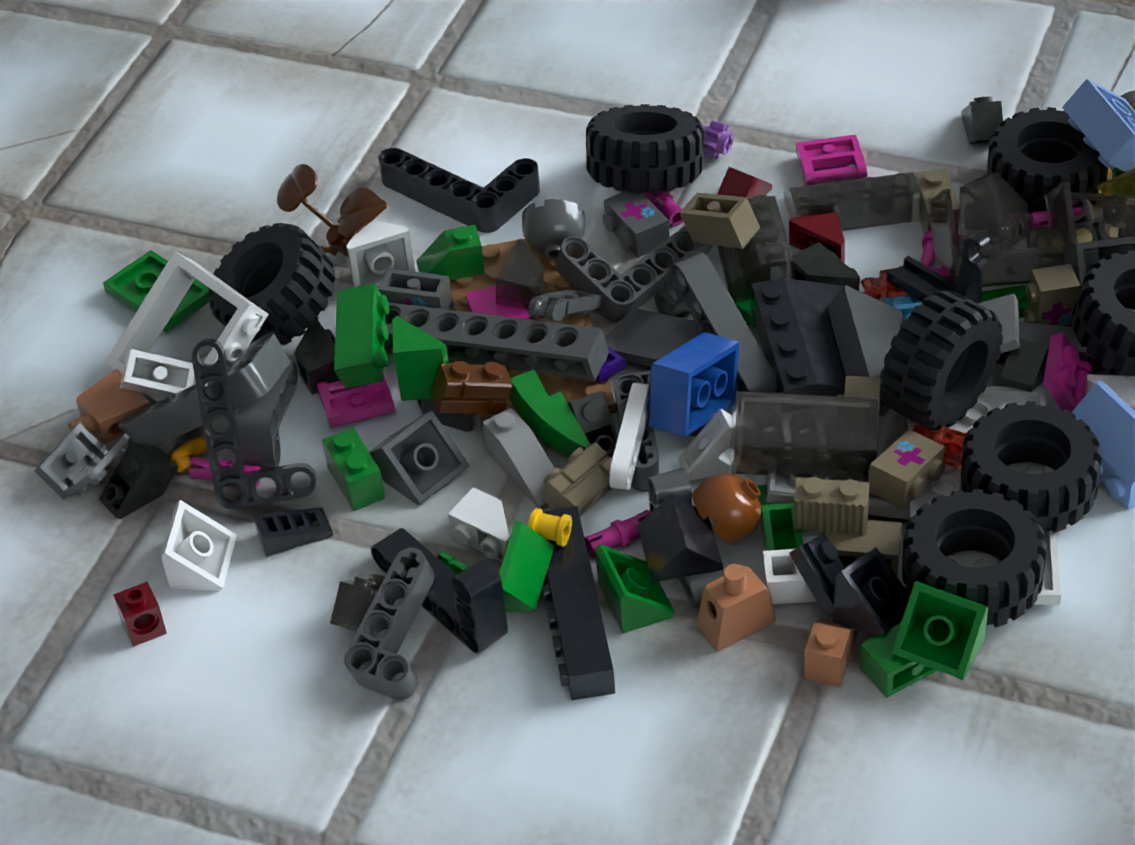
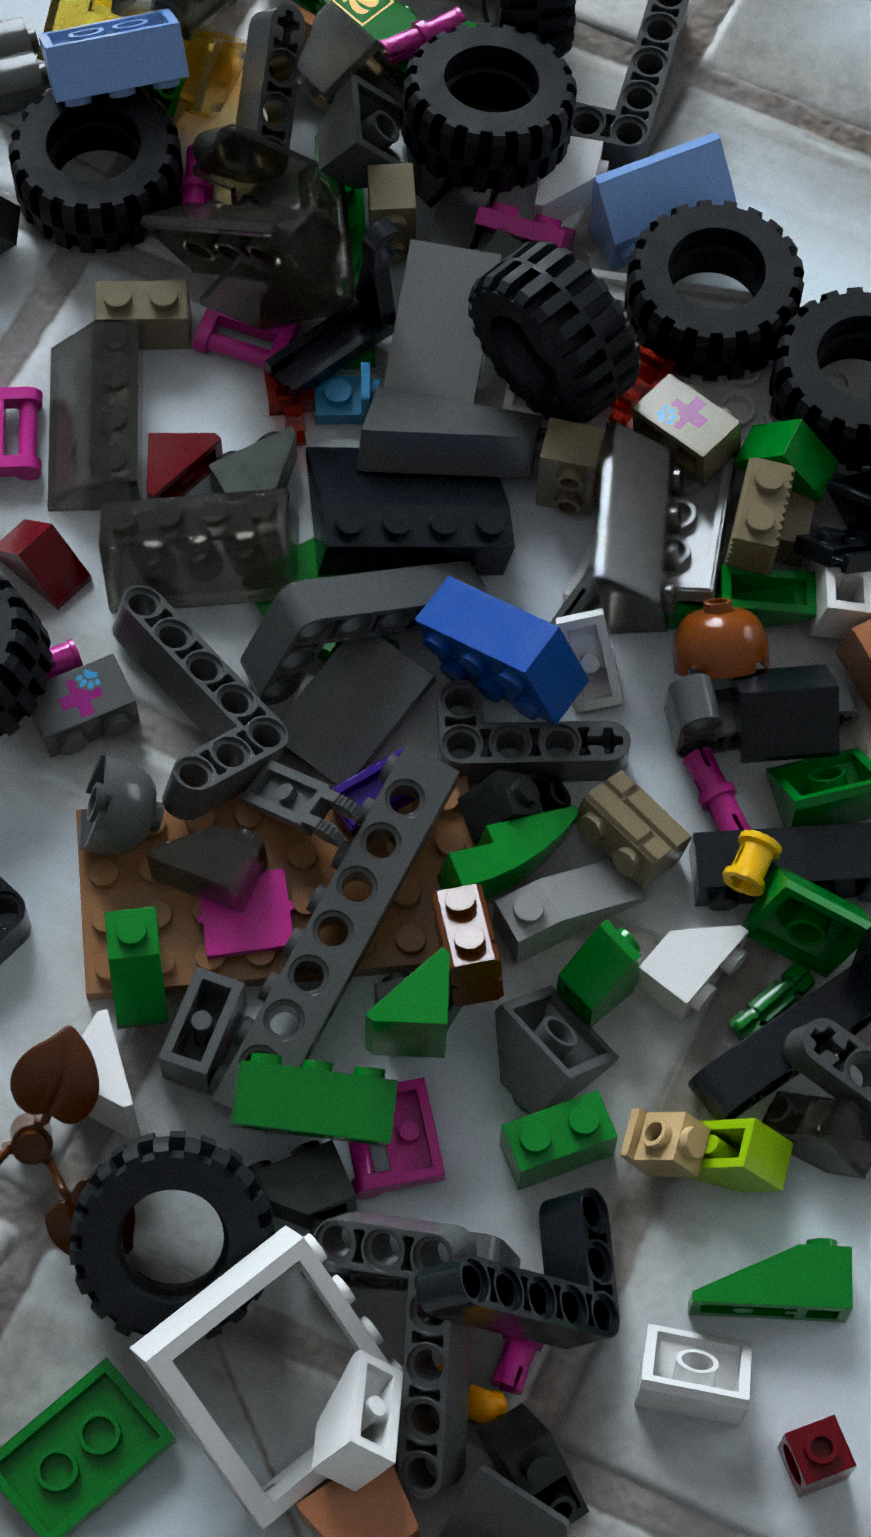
camera: 90 degrees left, 20 degrees up
black slope [253,507,333,557] -> none
white beam [609,383,651,490] -> none
dark tan brick [680,192,760,248] -> none
none -> green slope [556,919,642,1027]
none -> tan brick [619,1108,711,1177]
none -> lime slope [686,1118,794,1193]
none -> green slope [688,1238,853,1322]
none -> green slope [733,419,839,503]

